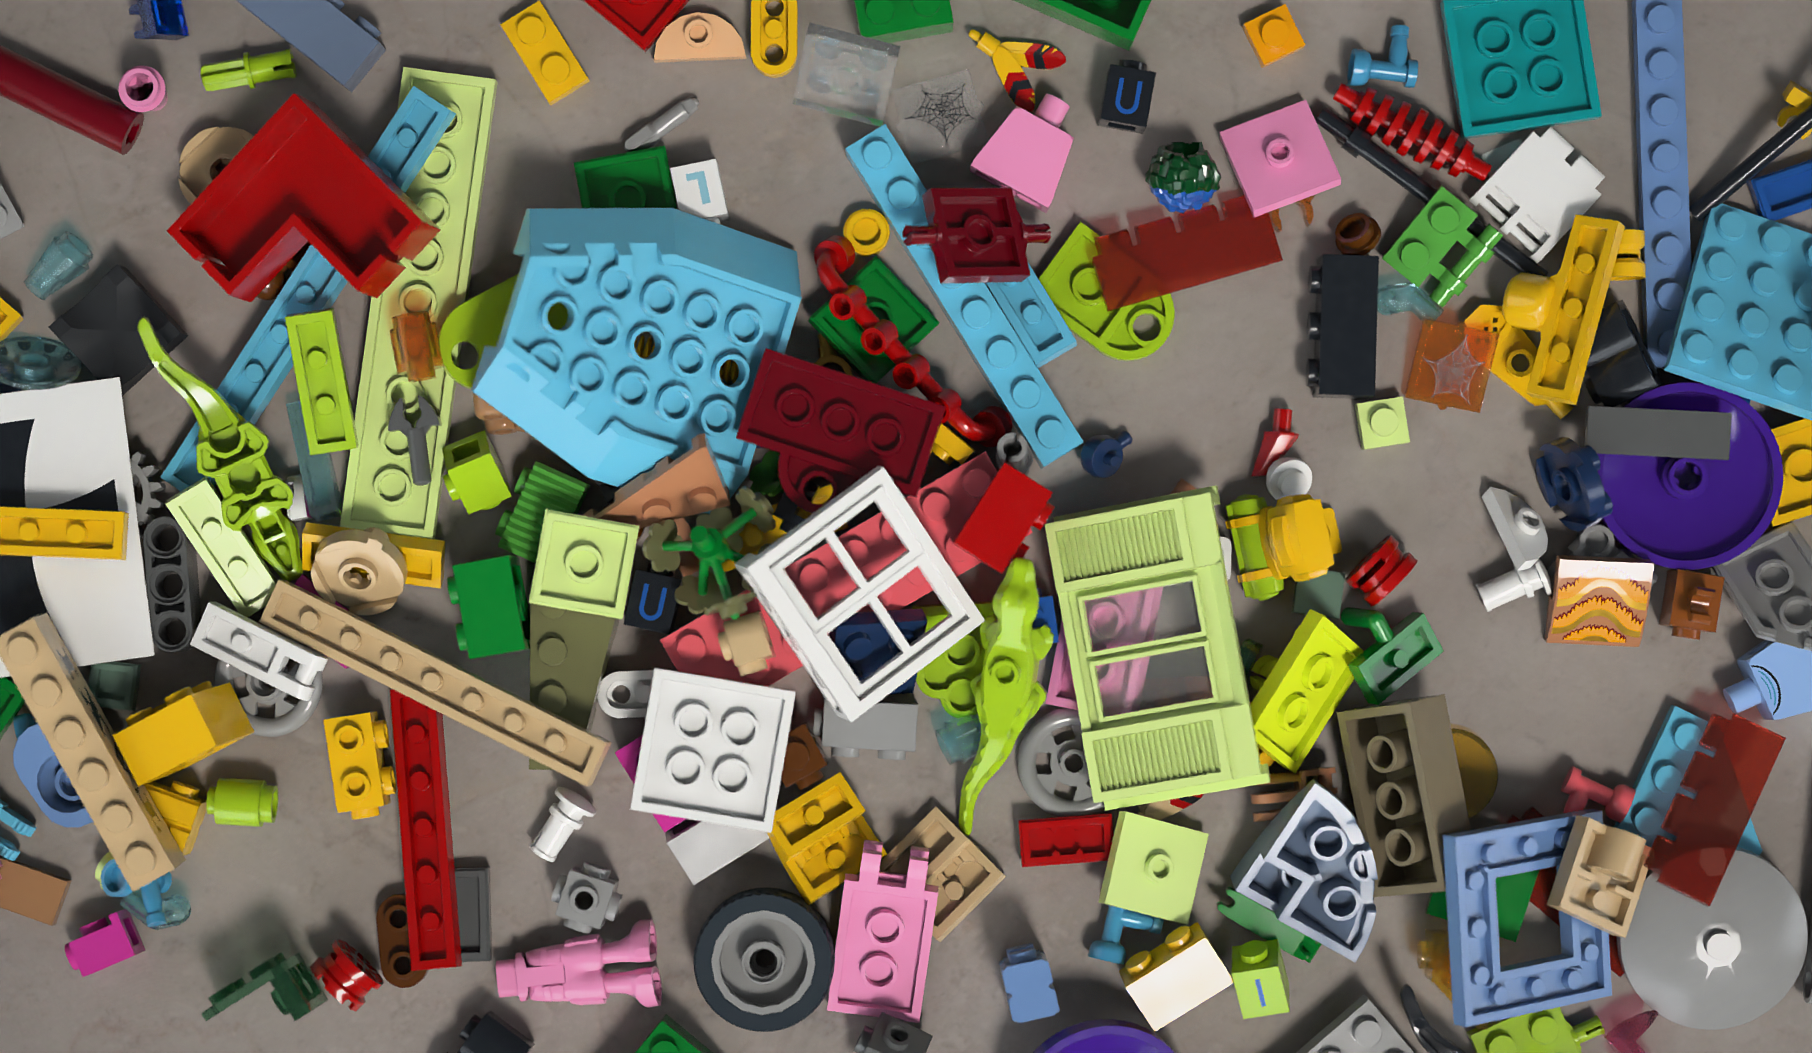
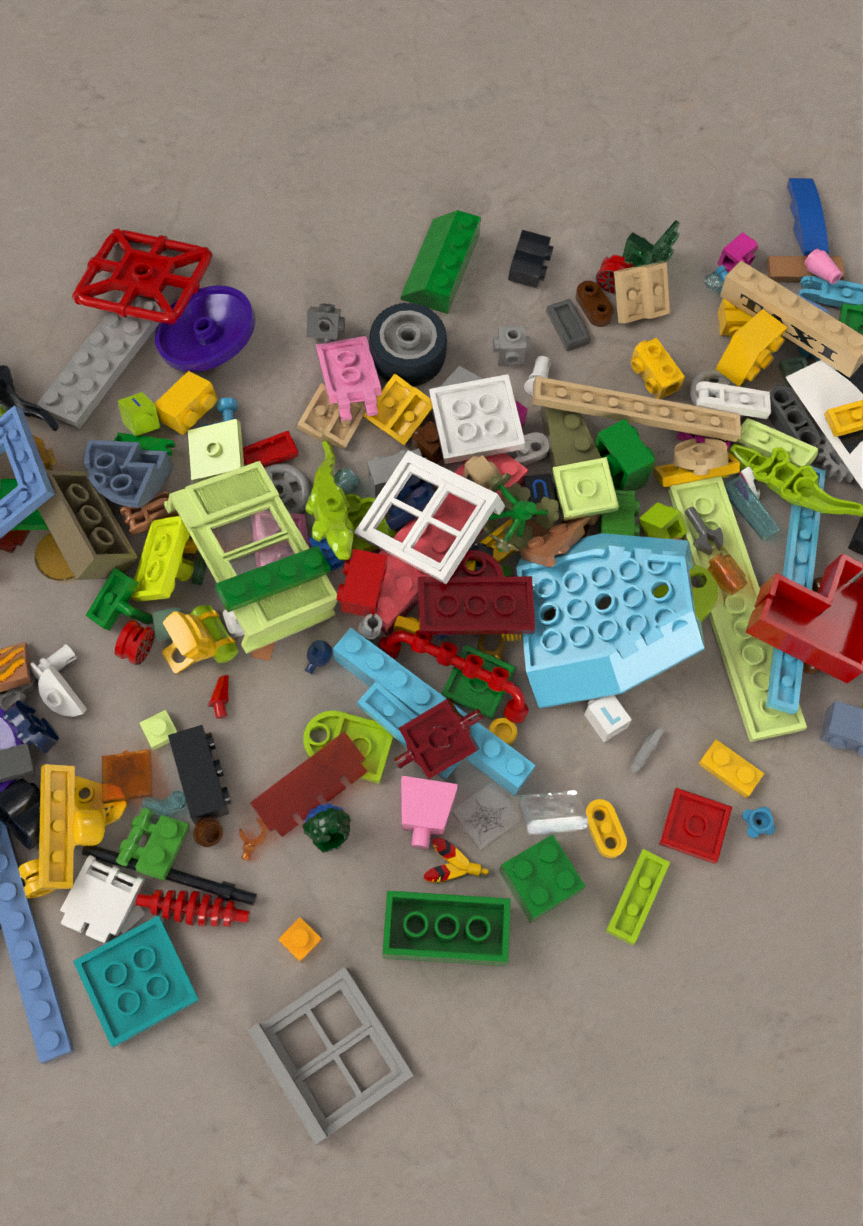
camera: 160 degrees right, 20 degrees down
lime brick [206,778,278,827] -> none
lime plate [285,308,358,455] -> none
red plate [390,689,462,971] -> none
bright pink piece [496,919,662,1008] -> none
green plate [573,146,677,209] -> none
light nougat plate [654,12,747,63] -> none
medium blue brick [999,943,1059,1023] -> none
black brick [1098,60,1156,134] -> none
bright pink plate [1219,100,1341,217] -> none
white plate [1266,457,1312,500] -> none
dark azure piece [1347,25,1418,88] -> none
none -> green plate [215,546,331,612]
none -> tan slope [614,262,670,323]

